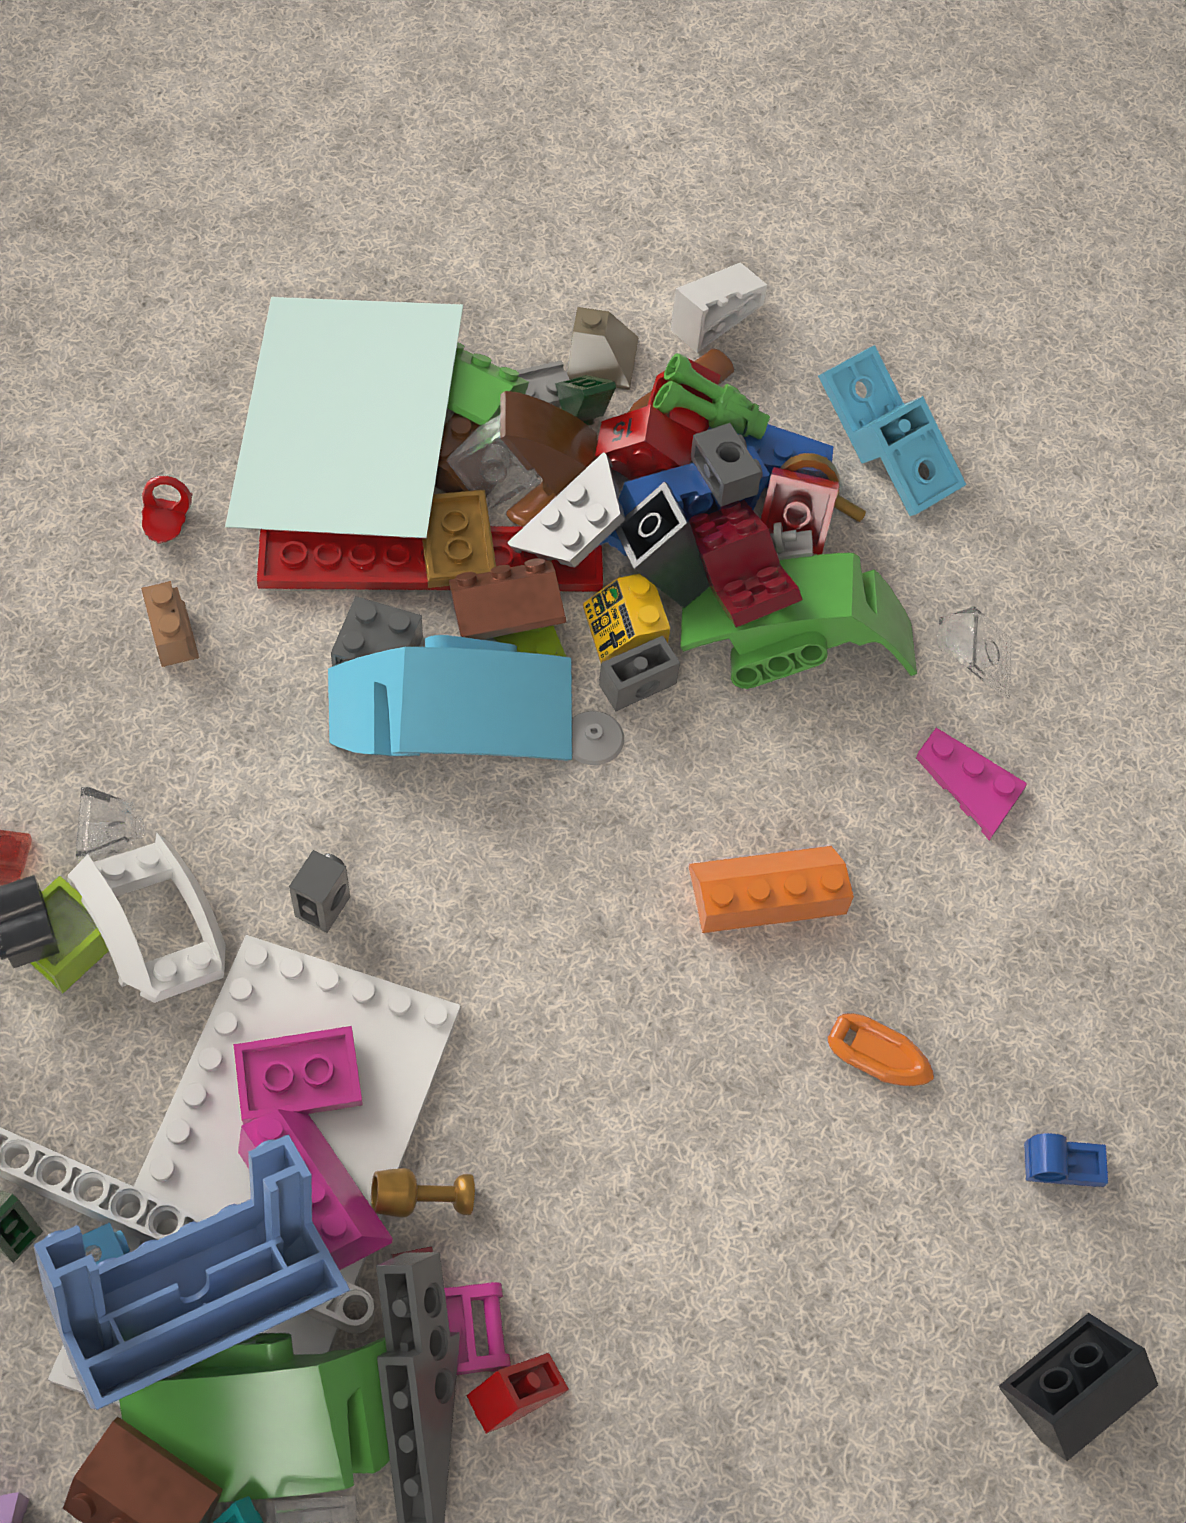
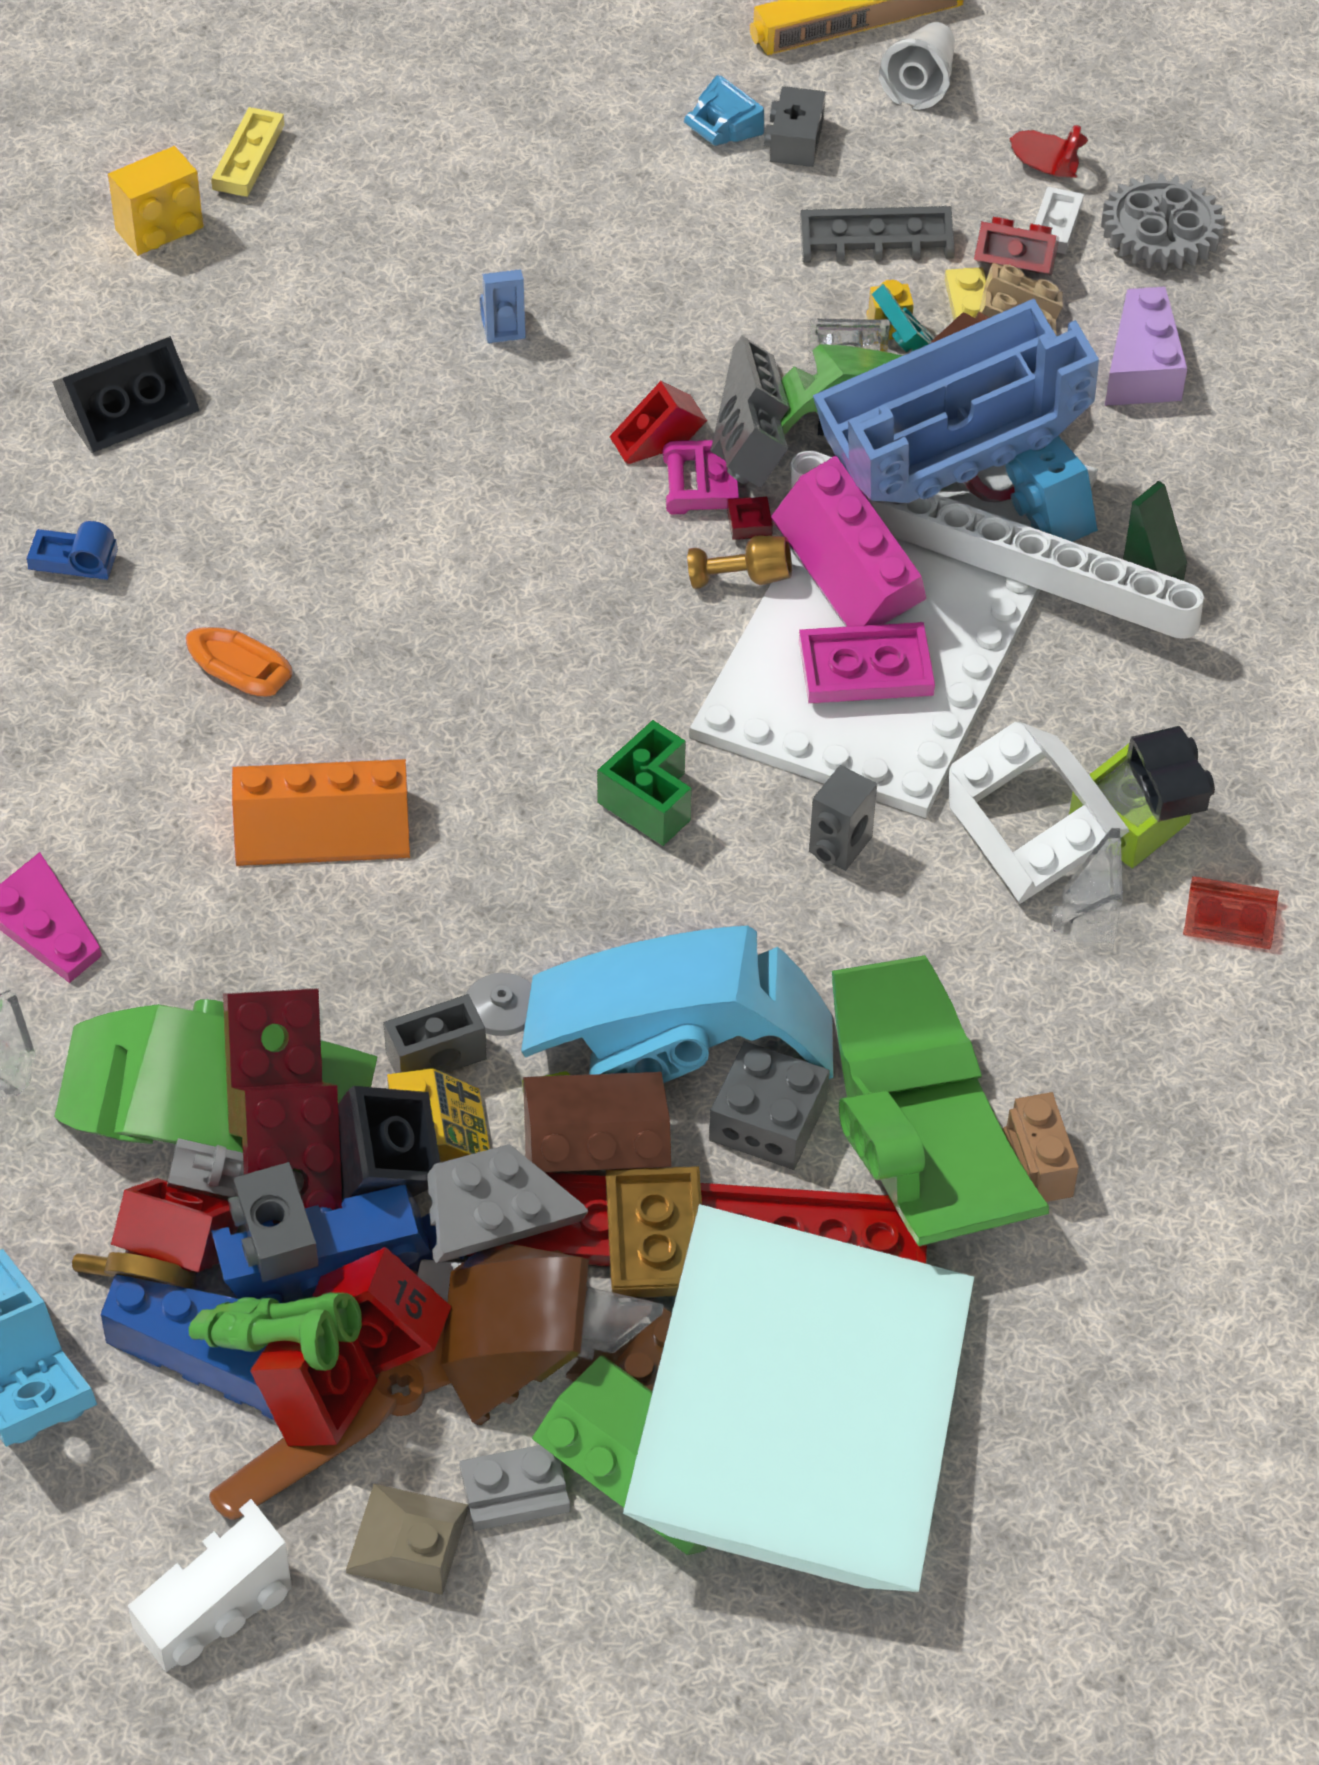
camera: 170 degrees left, 10 degrees down
red piece [142,476,193,544] -> none
dark green slope [555,375,616,426] -> none
none -> green brick [597,720,692,846]
none -> bright green beam [831,955,1049,1246]

